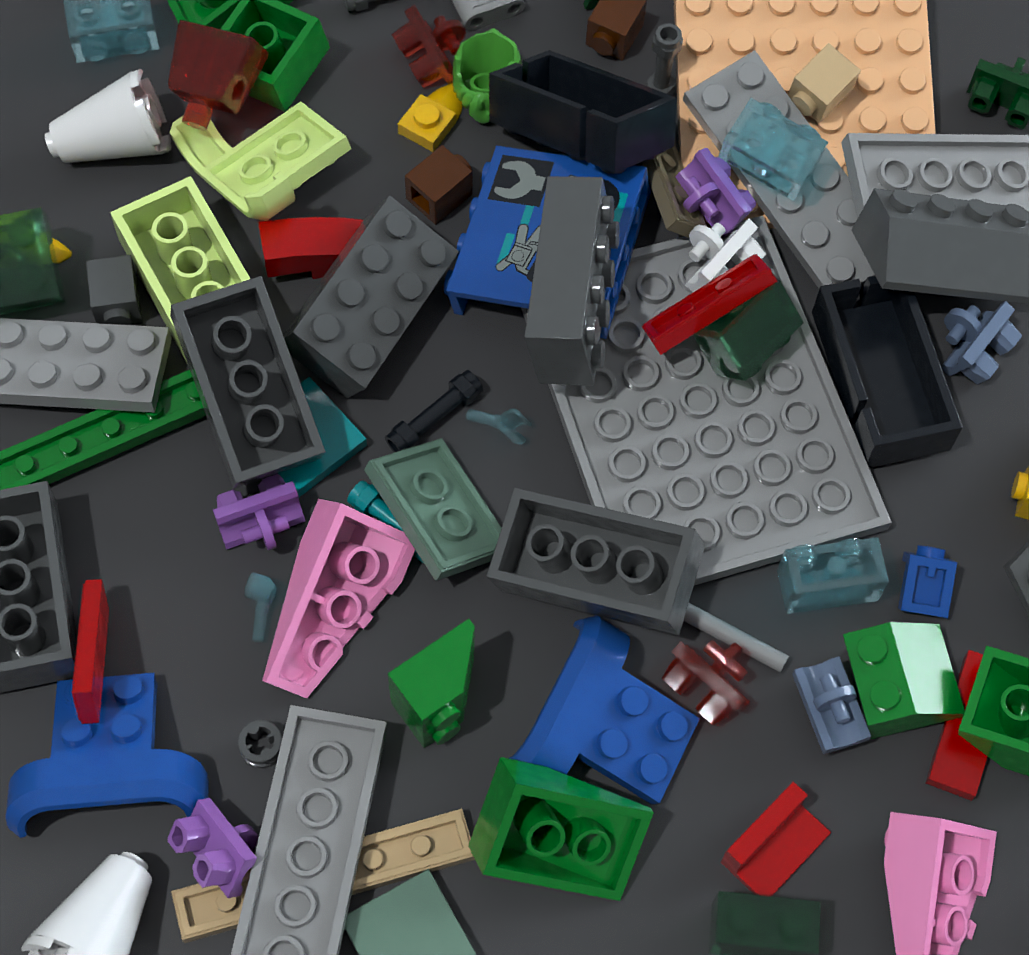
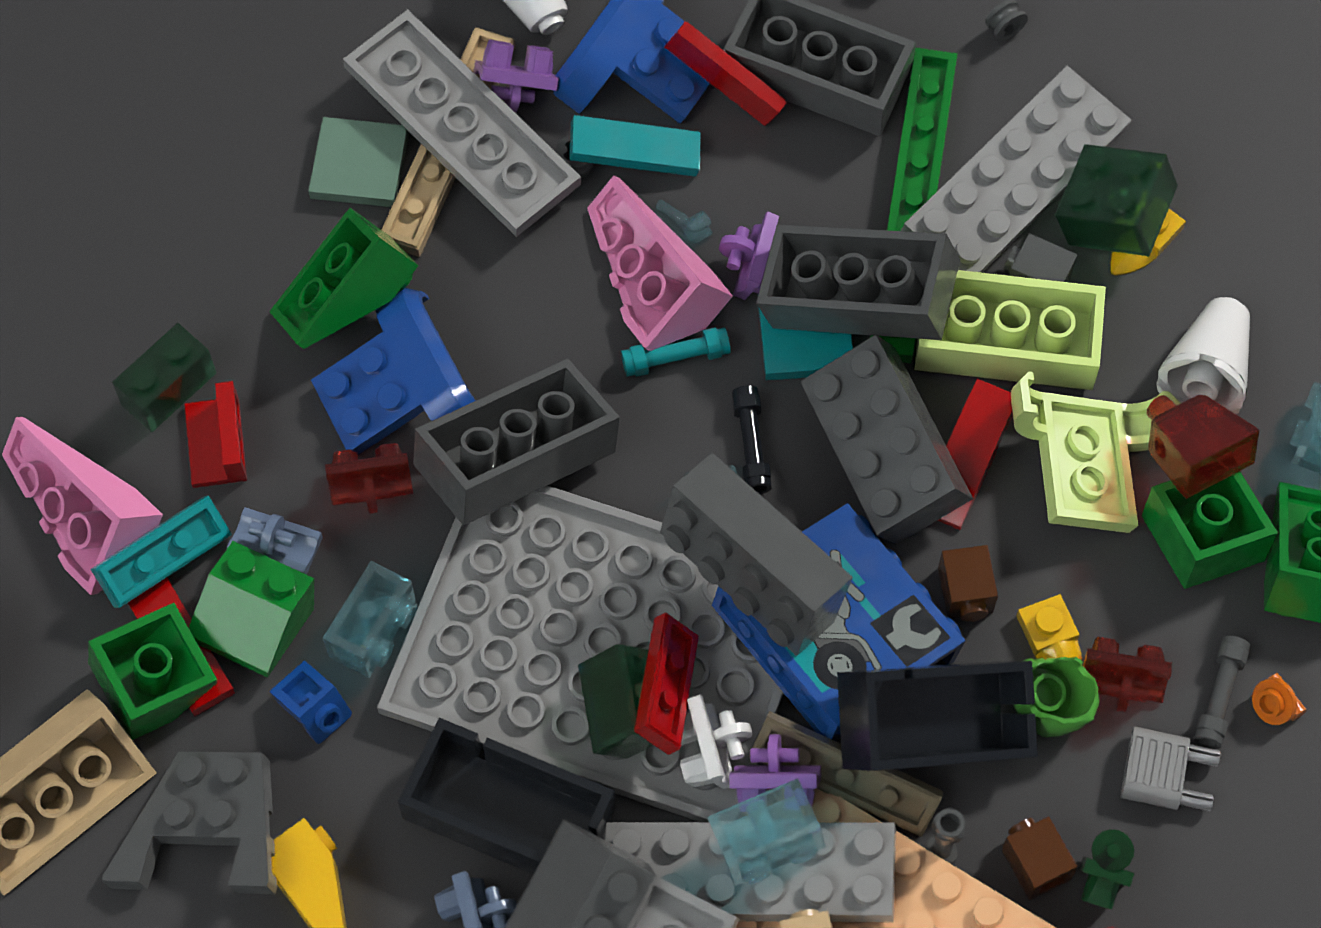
camera: 130 degrees right, 0 degrees up
sand green tile [364,438,502,581] -> none
green slope [387,619,475,748] -> none
light grey bar [683,603,789,673] -> none
none -> teal tile [90,495,232,608]
none -> teal tile [569,115,701,177]

